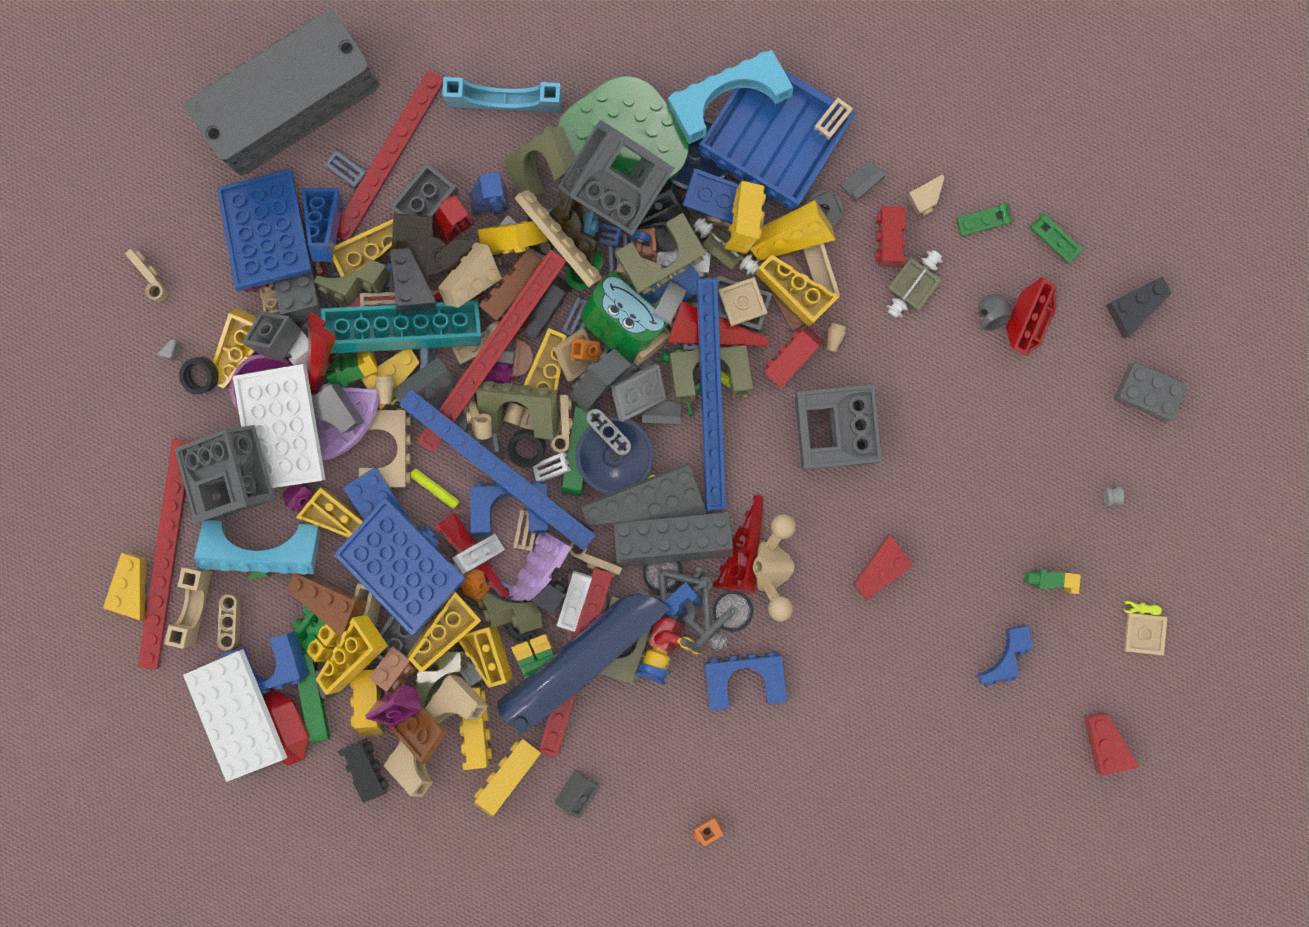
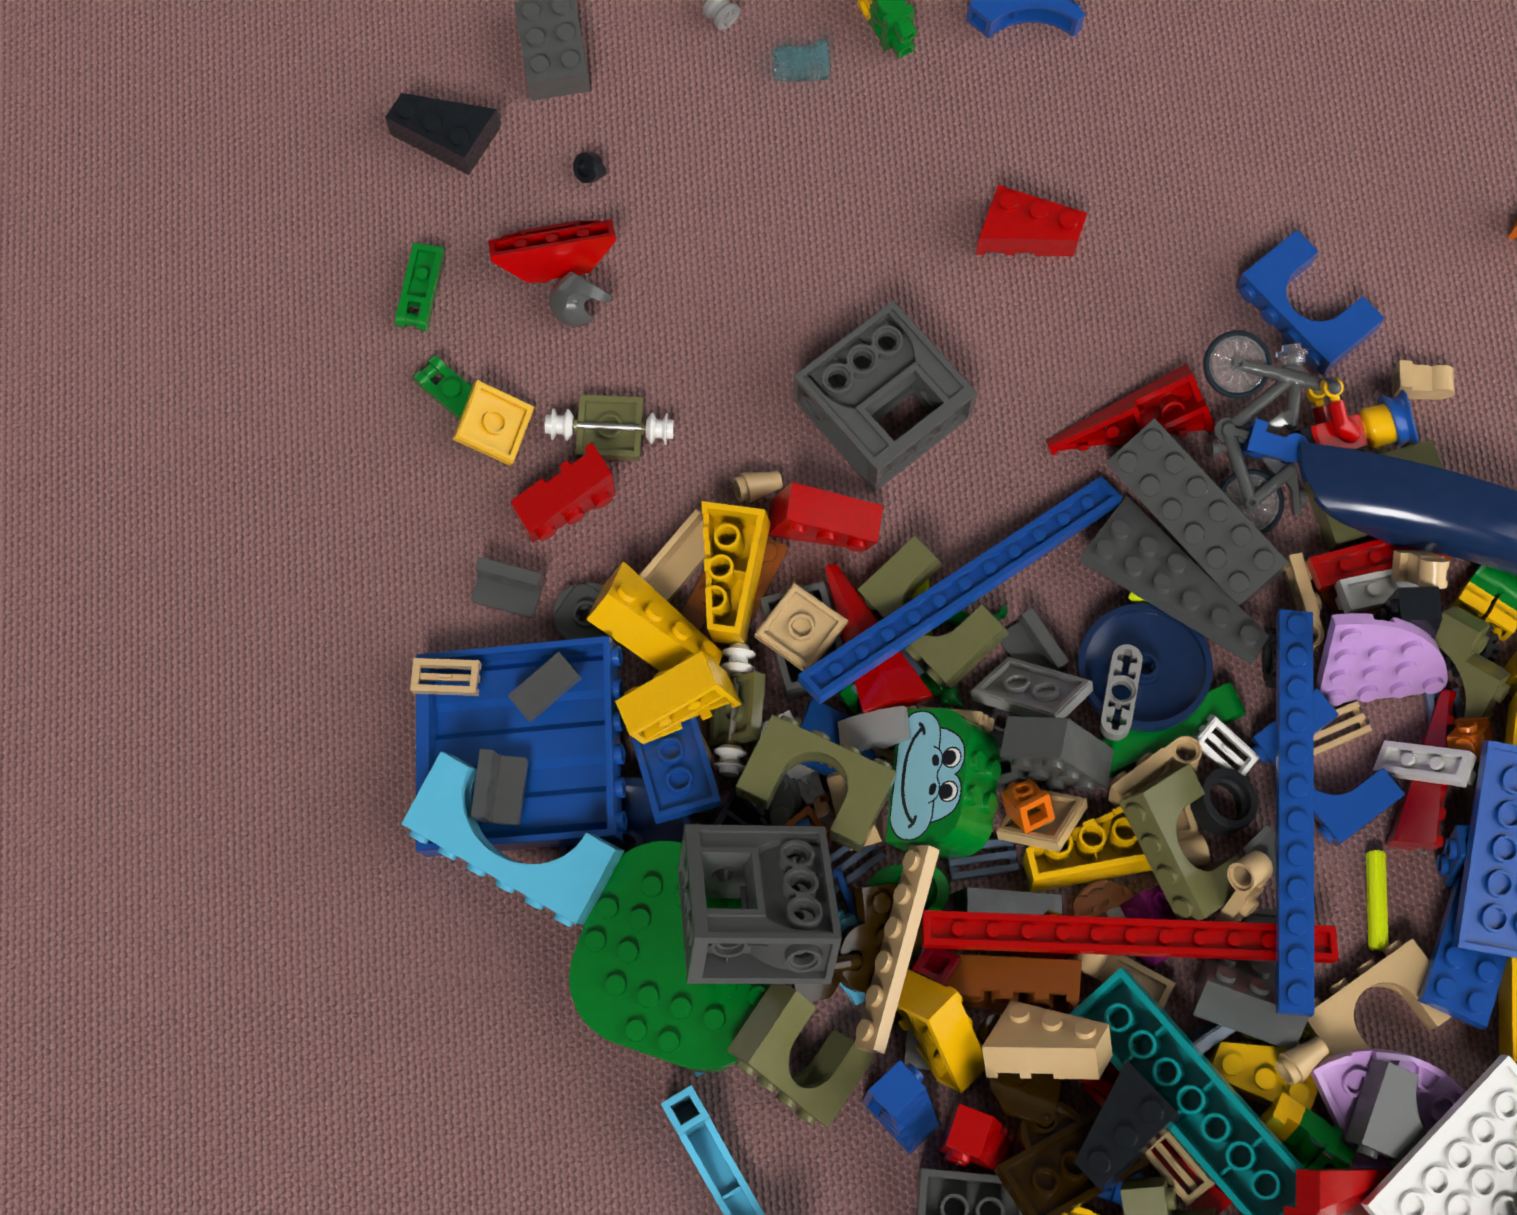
camera: 130 degrees left, 15 degrees down
tan piece [753,514,796,621] -> none
tan slope [907,174,944,216] -> none
none -> yellow tile [452,380,535,466]
none -> dark grey panel [471,749,529,825]
none -> dark grey tile [508,652,582,722]
none -> black tile [573,151,607,184]
none -> clear light blue leg [772,40,830,82]
none -> dark red plate [912,948,961,986]
none -> tan leg [1391,360,1455,400]
none -> tan leg [1391,550,1450,589]

